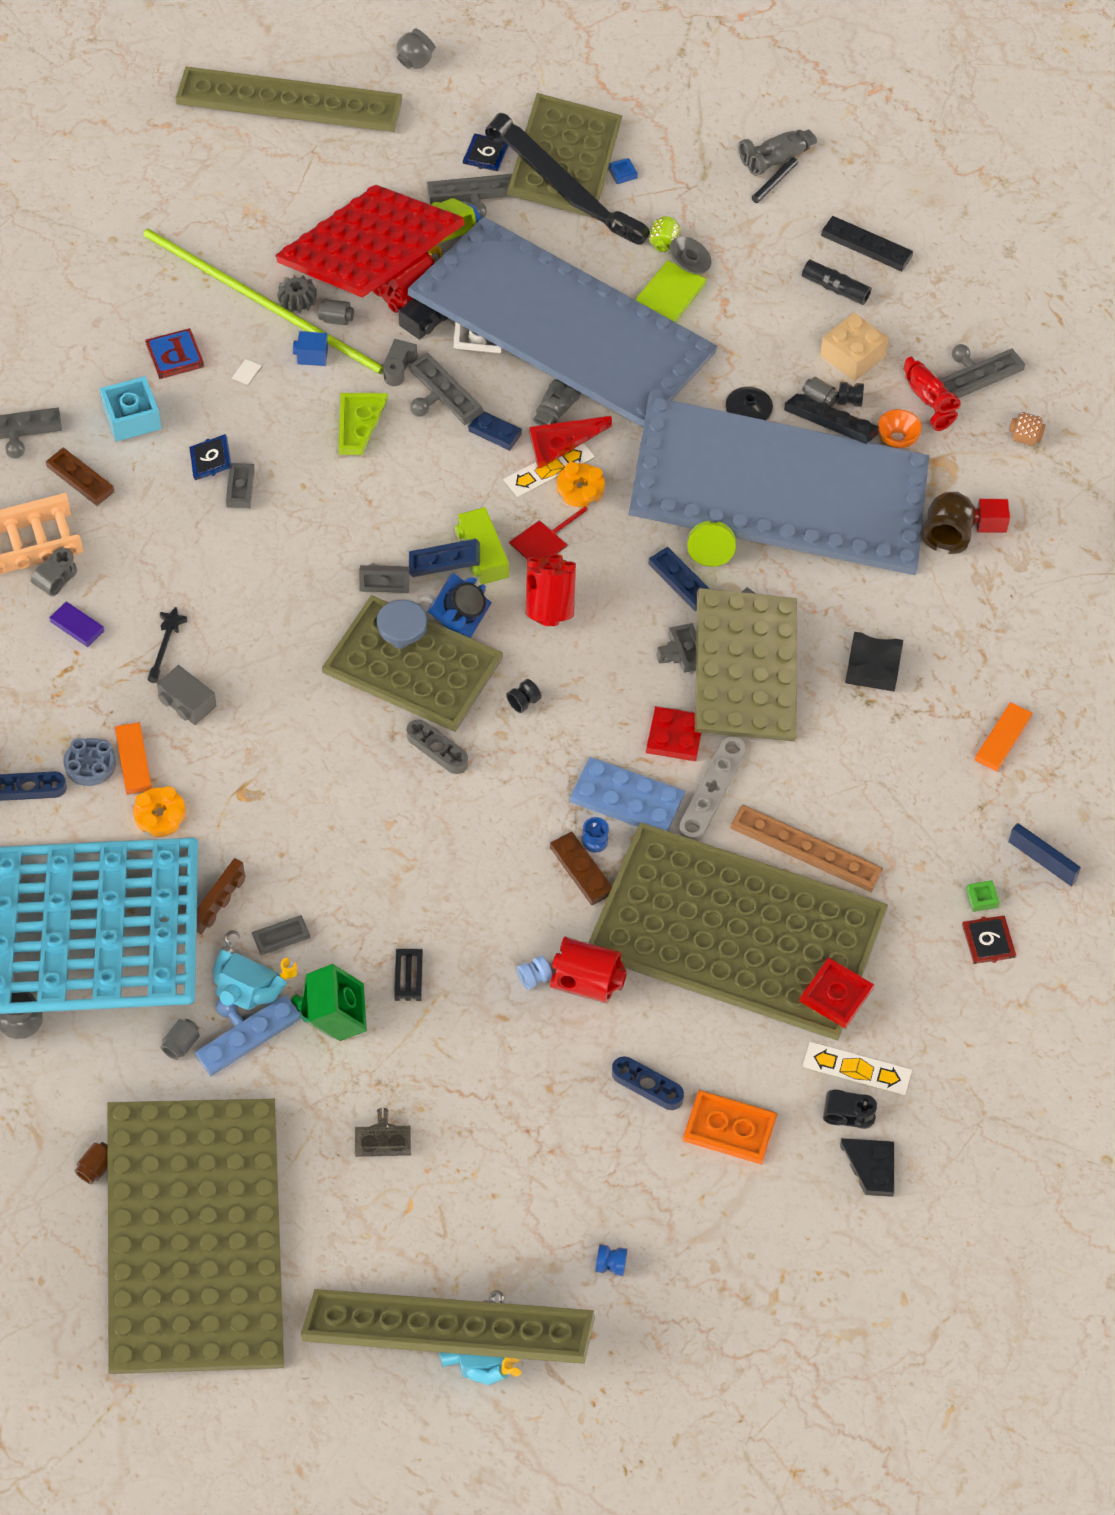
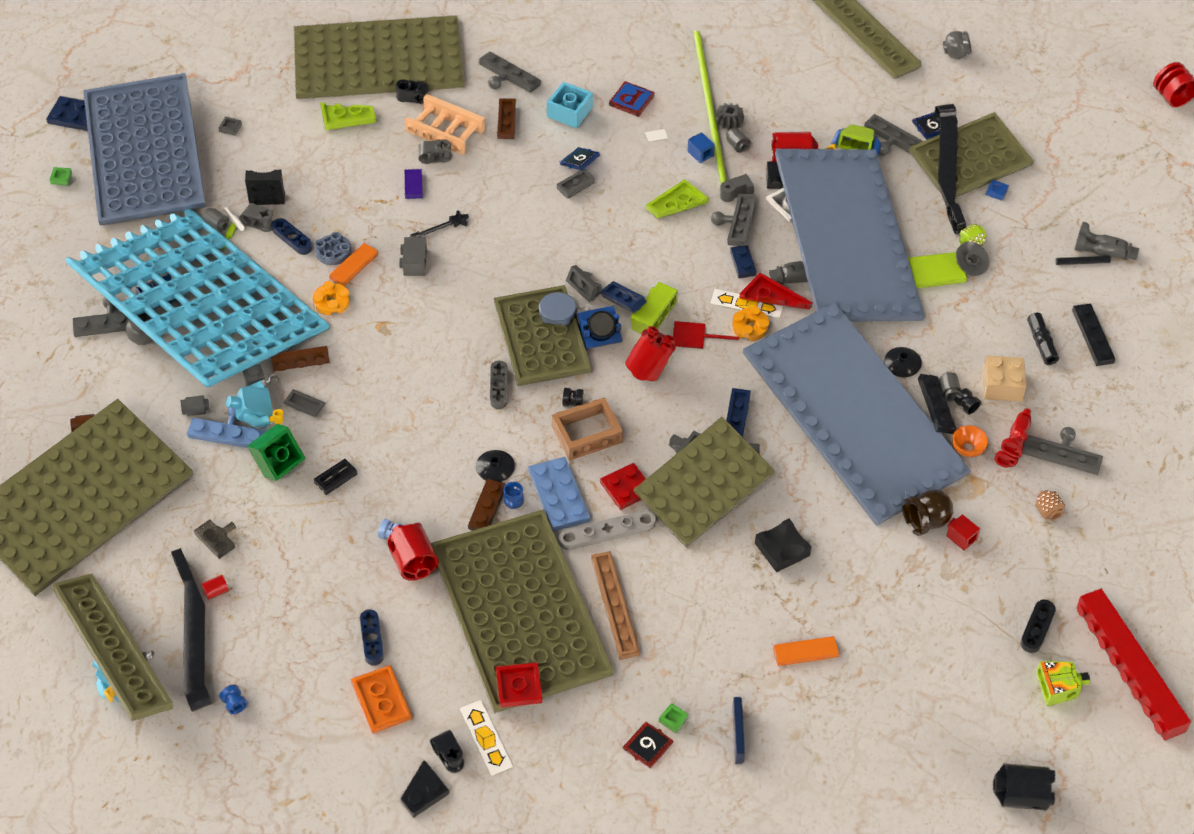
camera: 50 degrees right, 5 degrees down
red plate [275,185,465,298] -> none
lime tile [687,521,736,567] -> none
none -> black piece [171,548,212,712]
none -> red piece [201,575,229,600]
none -> dark grey brick [242,364,265,386]
none -> black dish [476,450,515,482]
none -> medium nougat window [552,397,623,461]

